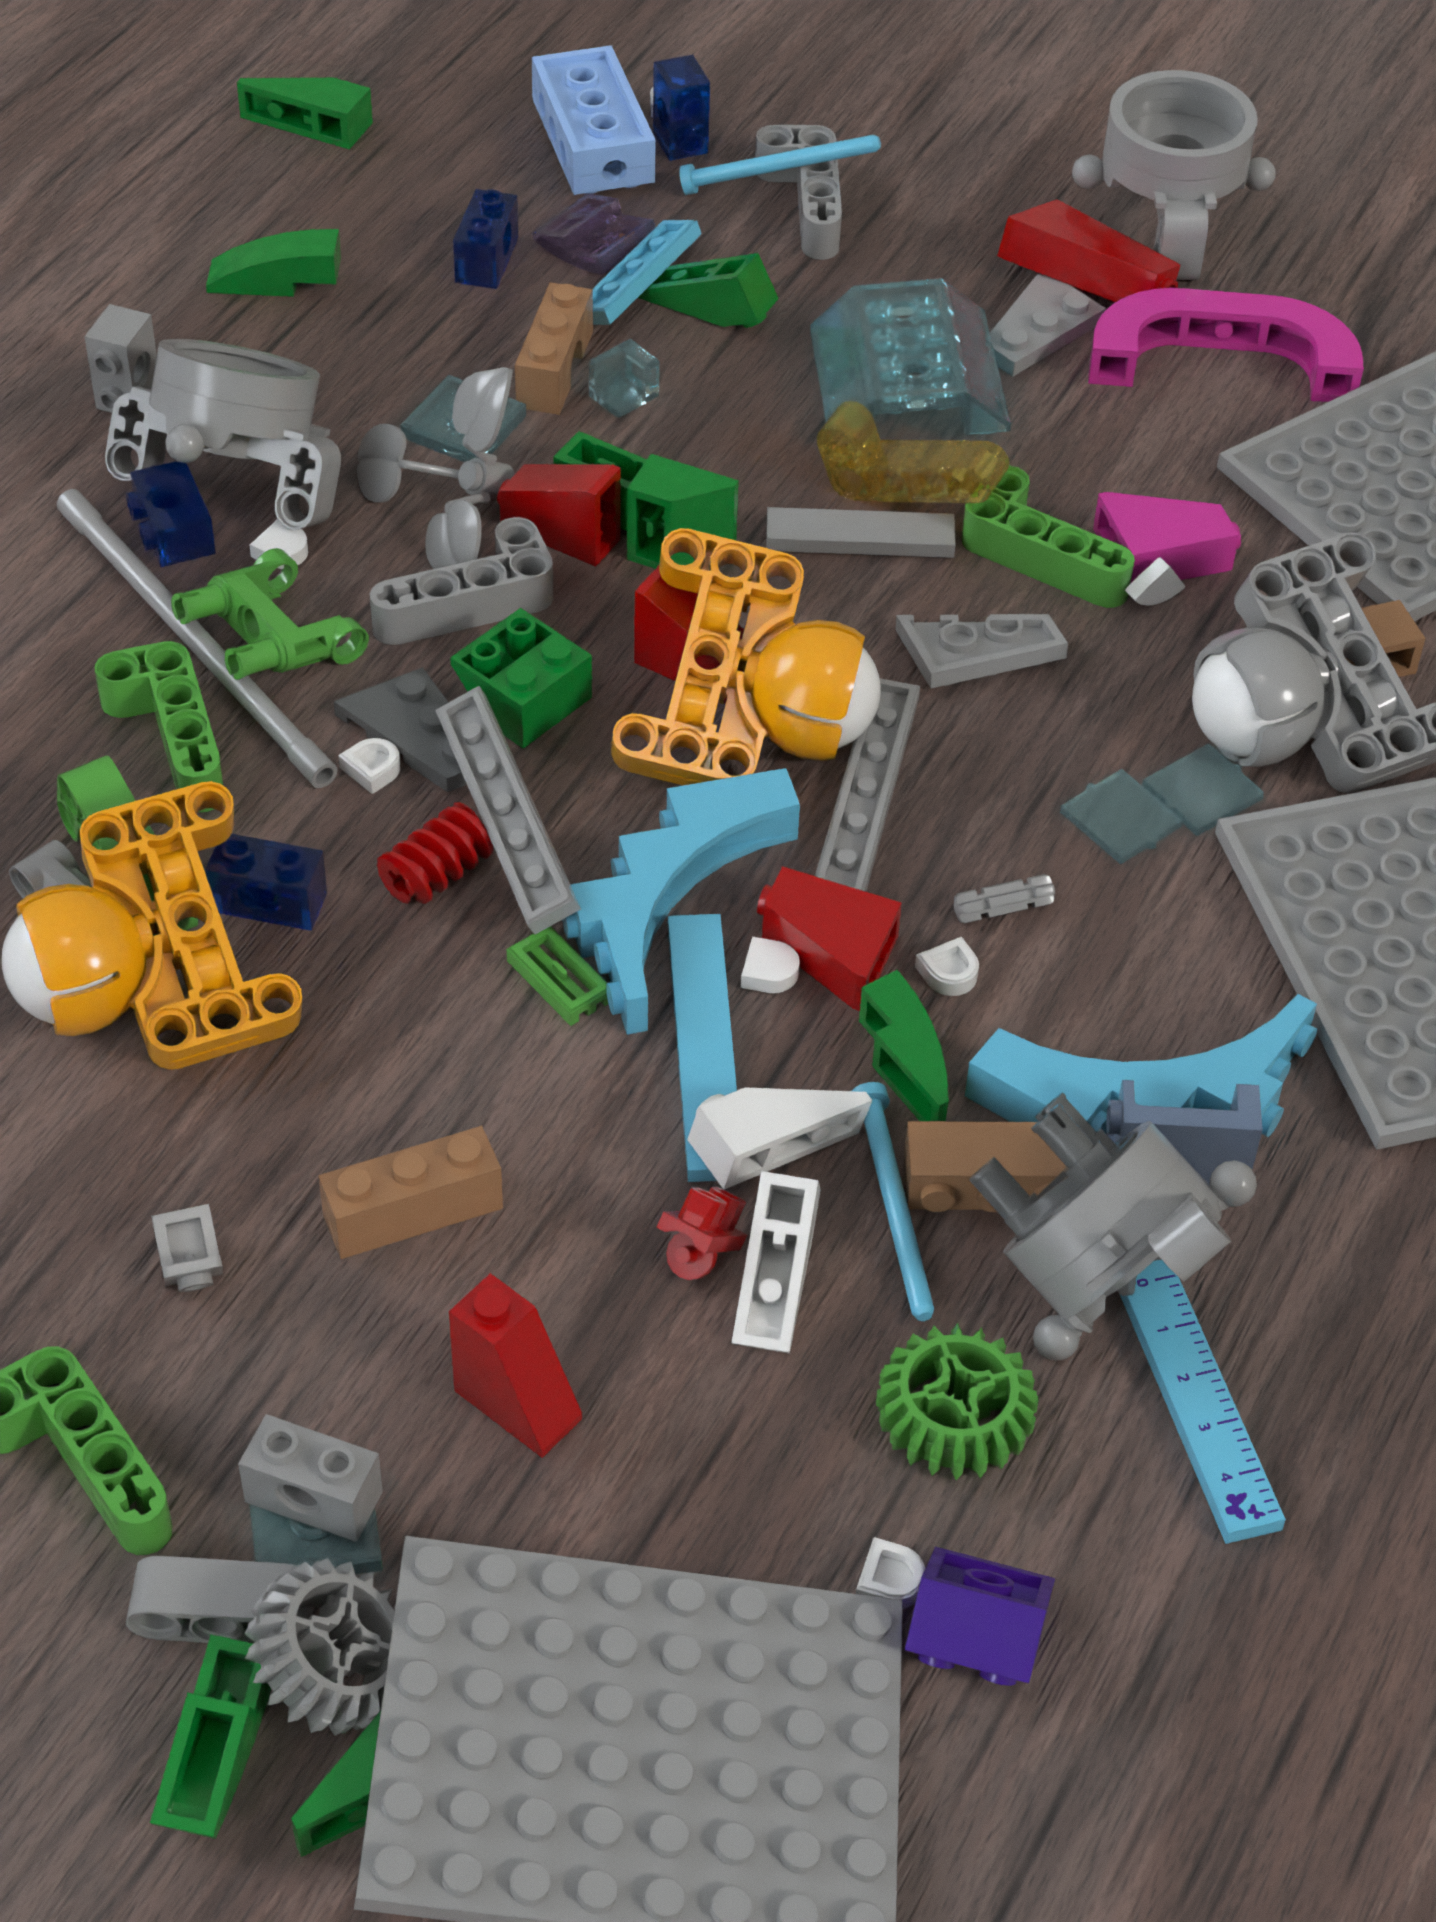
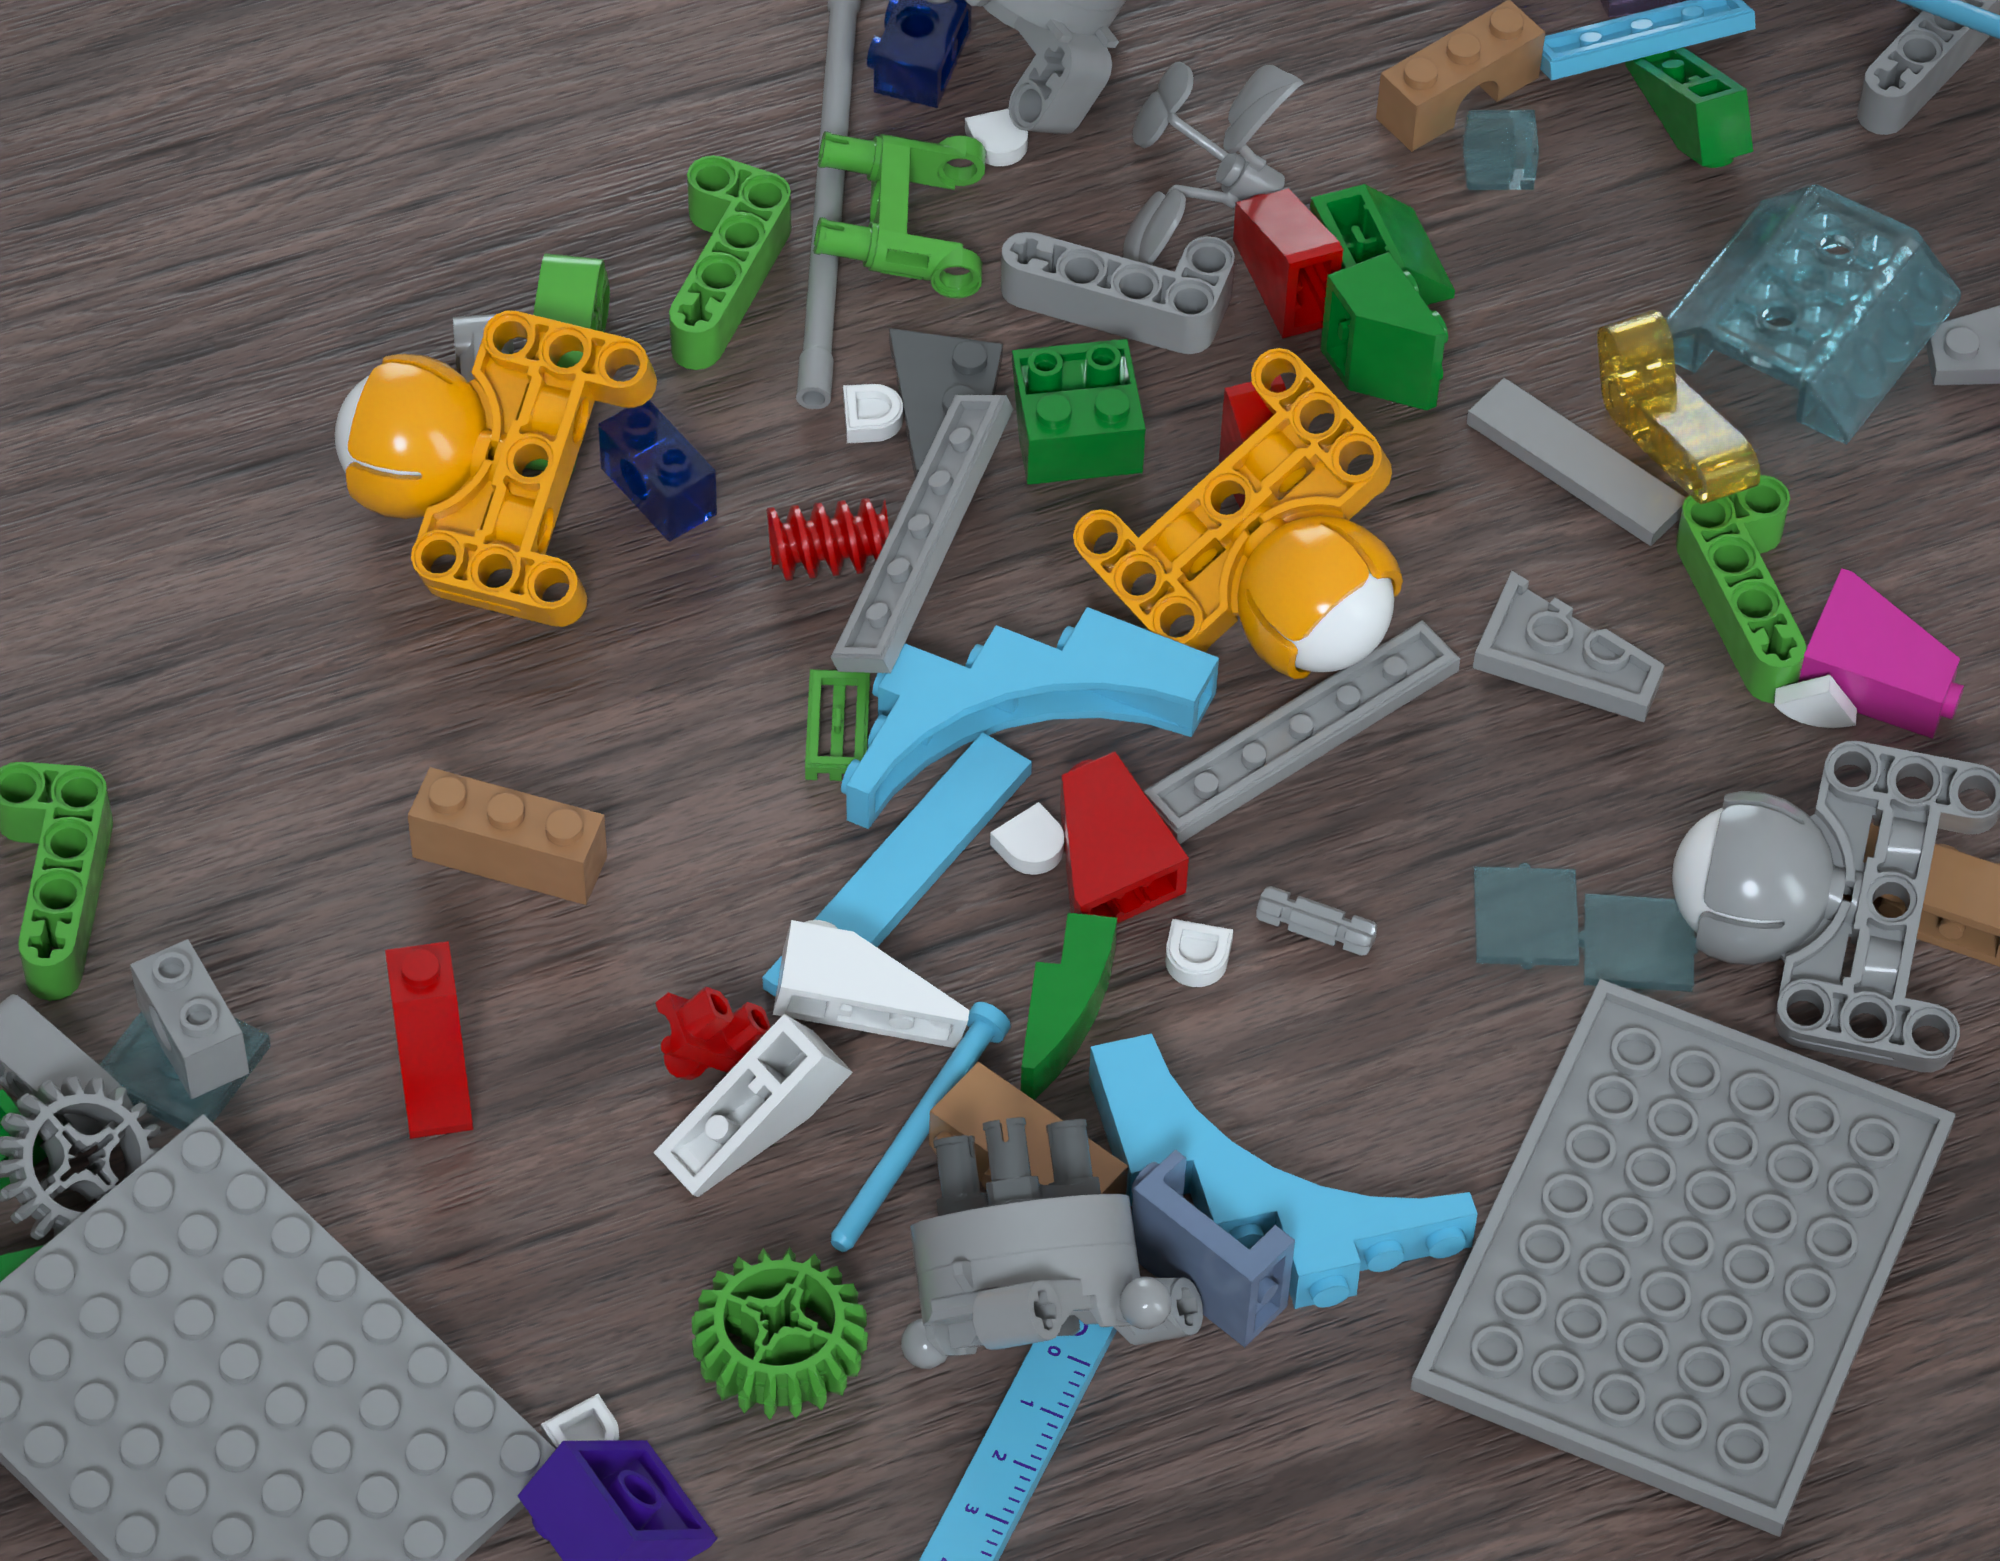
camera: 40 degrees right, 5 degrees up
light grey bracket [151,1204,223,1292] -> none
clear light blue tile [400,375,526,462] -> none

